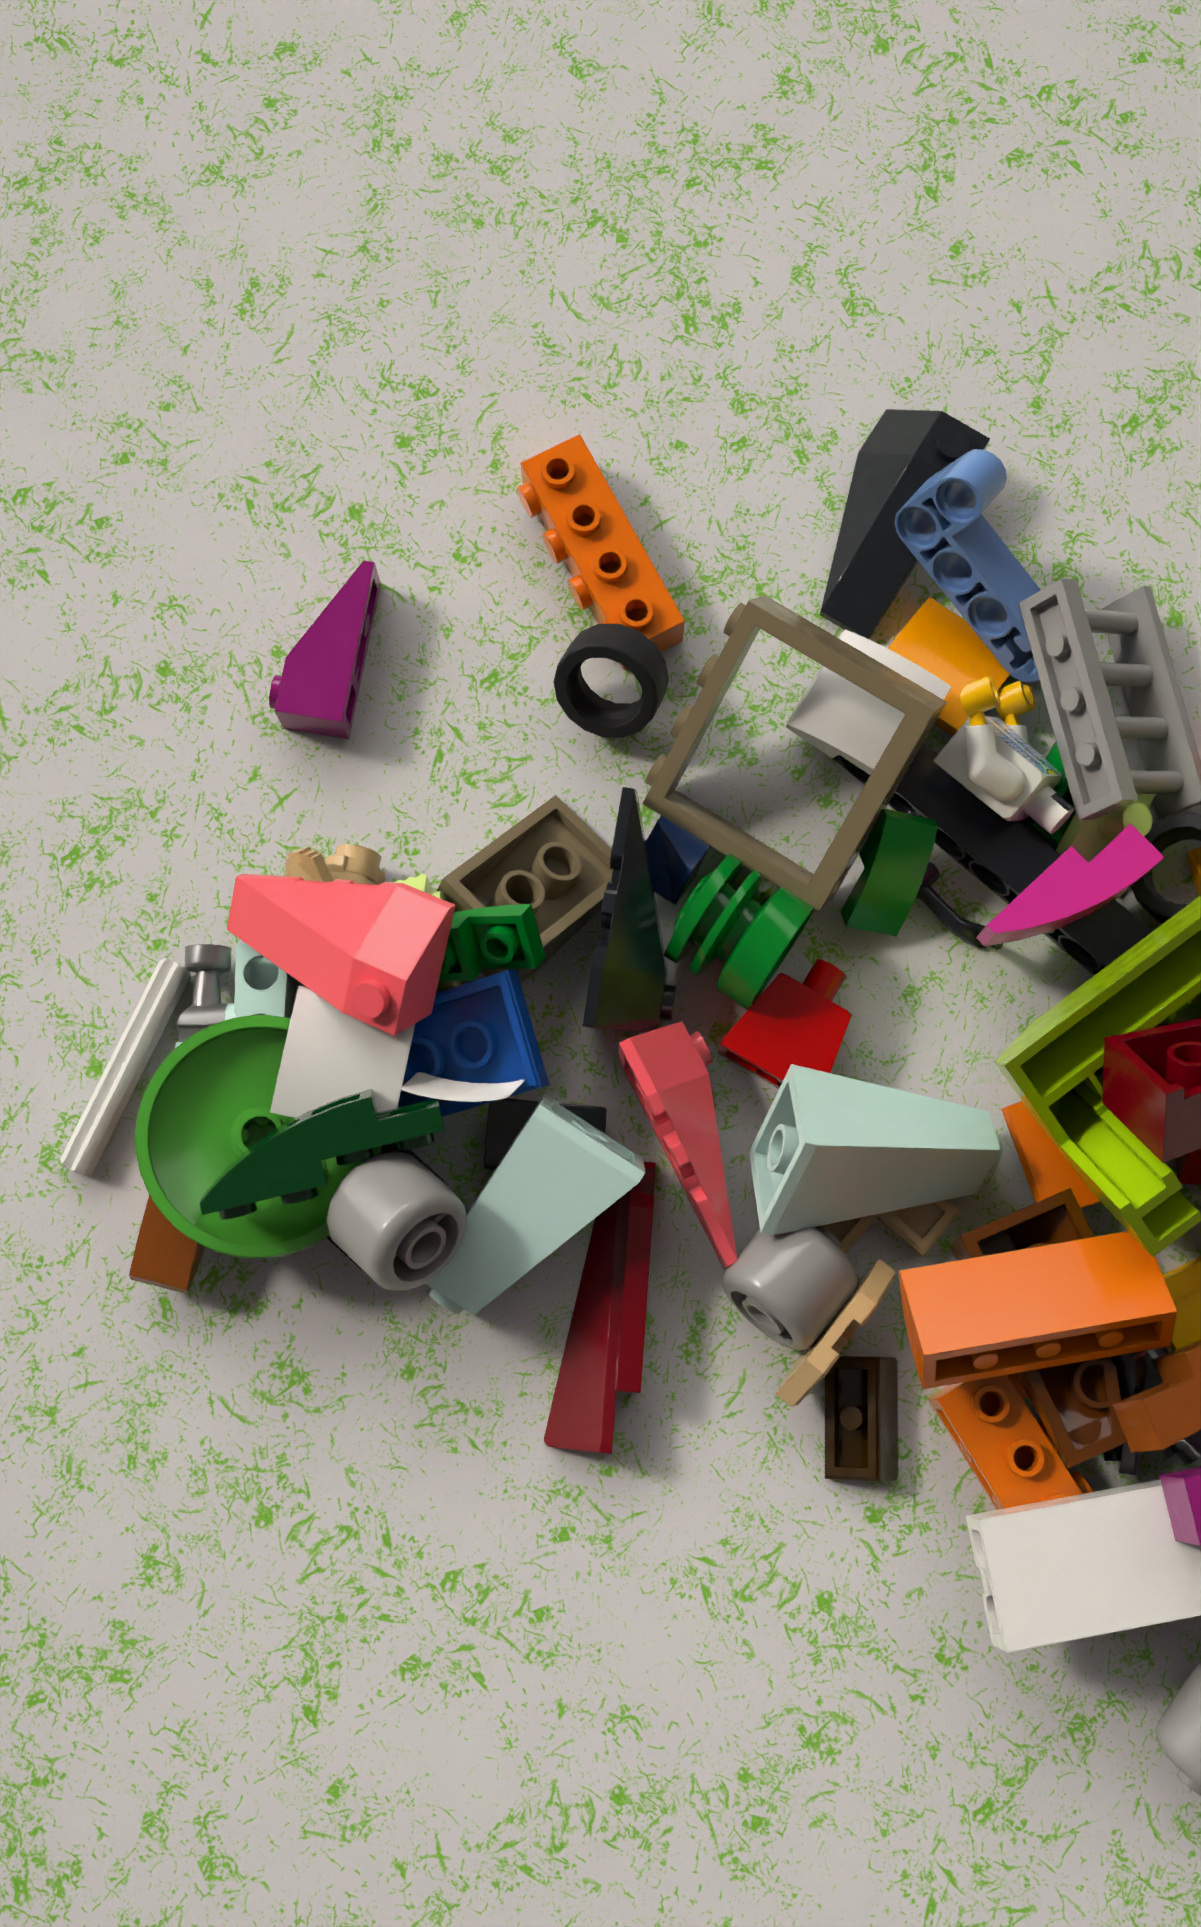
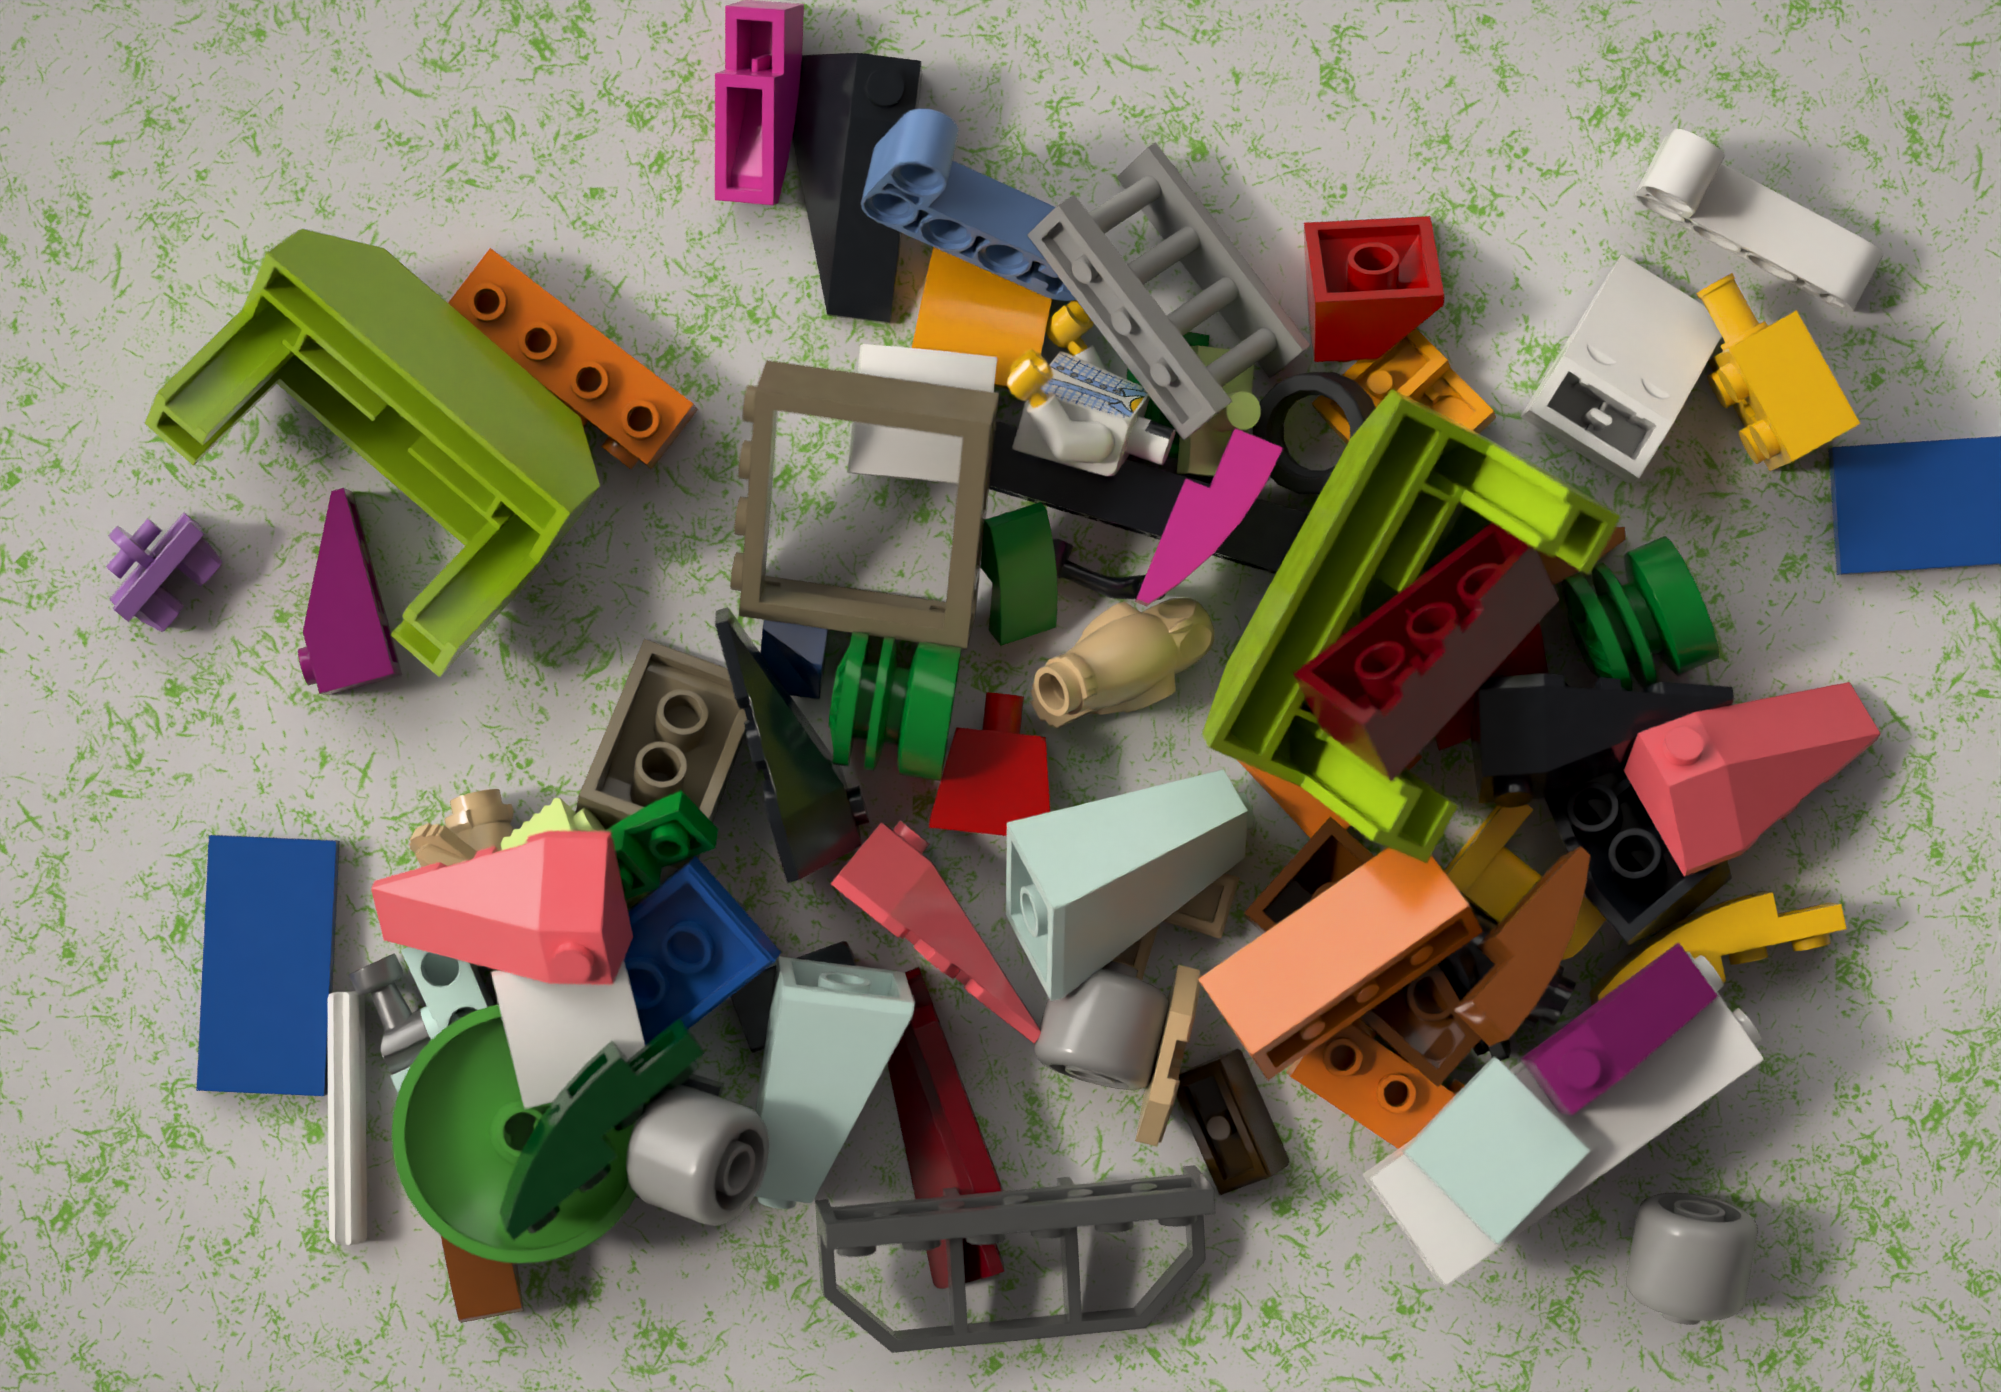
camera: 30 degrees left, 10 degrees up
white sticker [401,1072,524,1102] -> none
black tyre [553,624,669,738] -> none
none -> medium lavender hips [106,512,222,632]
none -> lime wedge [144,228,600,677]
none -> blue tile [196,835,340,1096]
none -> dark pink slope [715,0,804,205]
none -> dark grey plate [815,1165,1215,1353]
none -> tan animal [1030,598,1215,729]
none -> light aqua tile [1402,1057,1590,1245]

